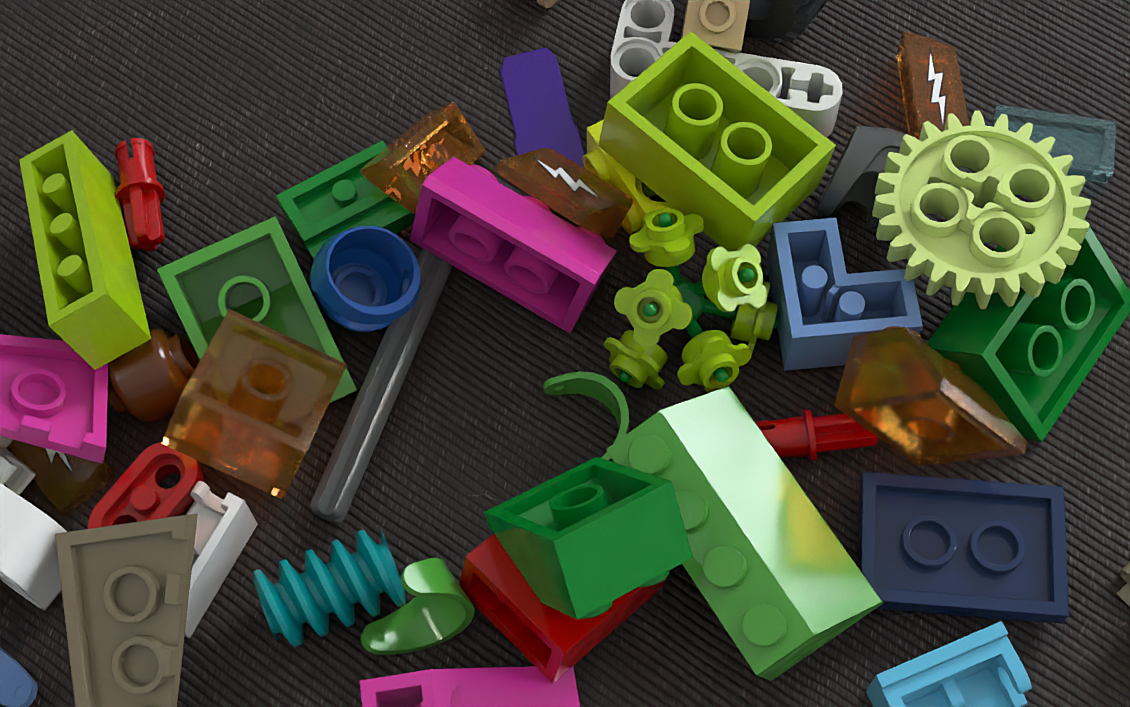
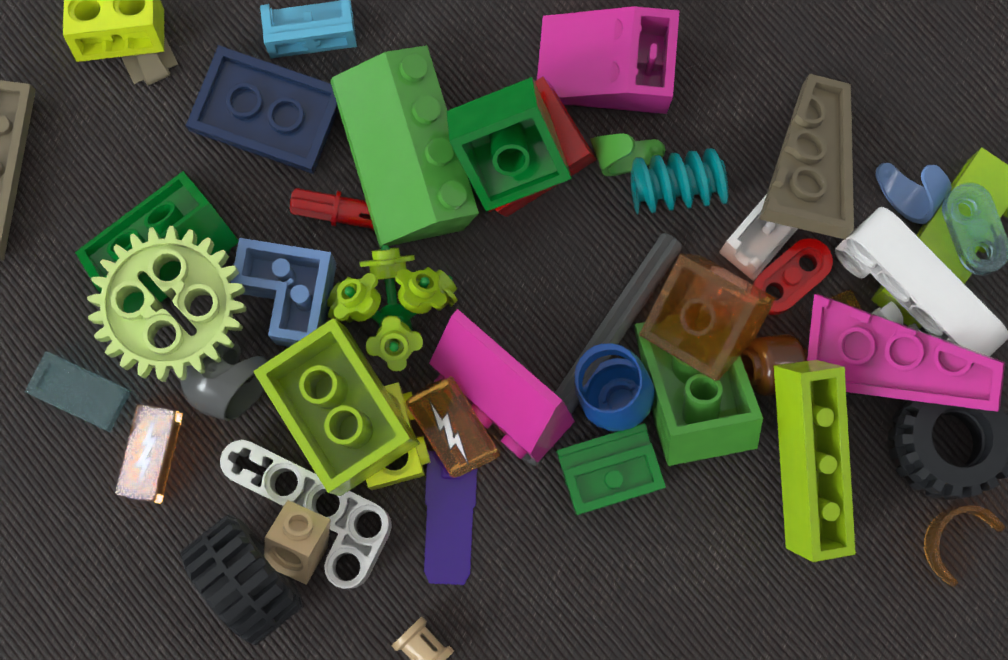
camera: 170 degrees left, 15 degrees up
red axle [115,138,165,253] -> none
clear orange slope [360,102,486,214] -> none
bright green helmet [543,371,629,462] -> none
clear orange slope [834,326,1027,466] -> none

